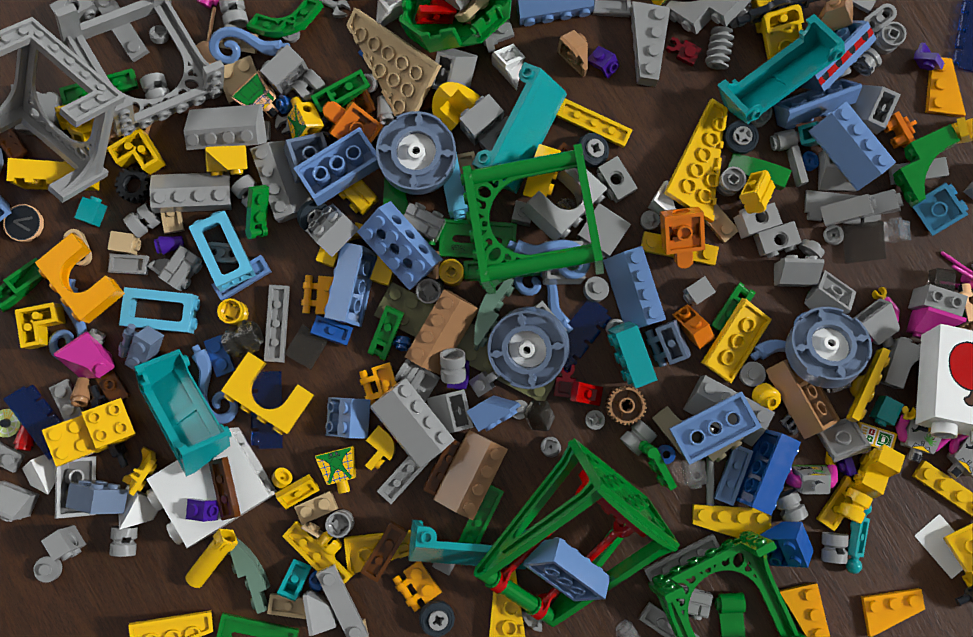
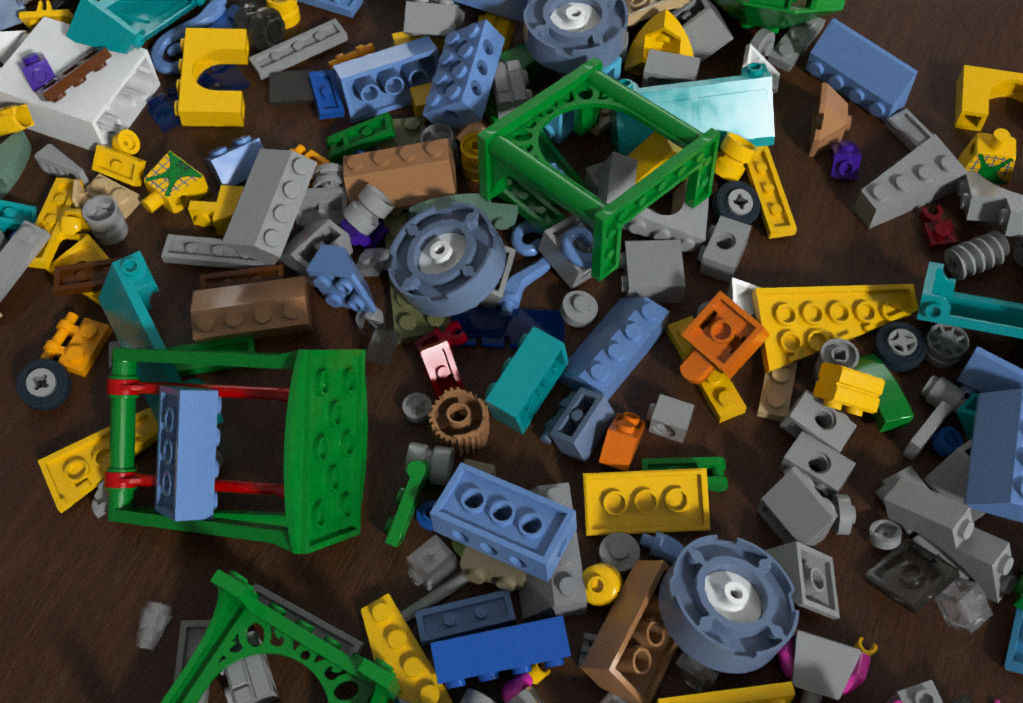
camera: 55 degrees right, 25 degrees down
none -> light grey slope [34,144,90,188]
none -> yellow wheel [714,132,757,181]

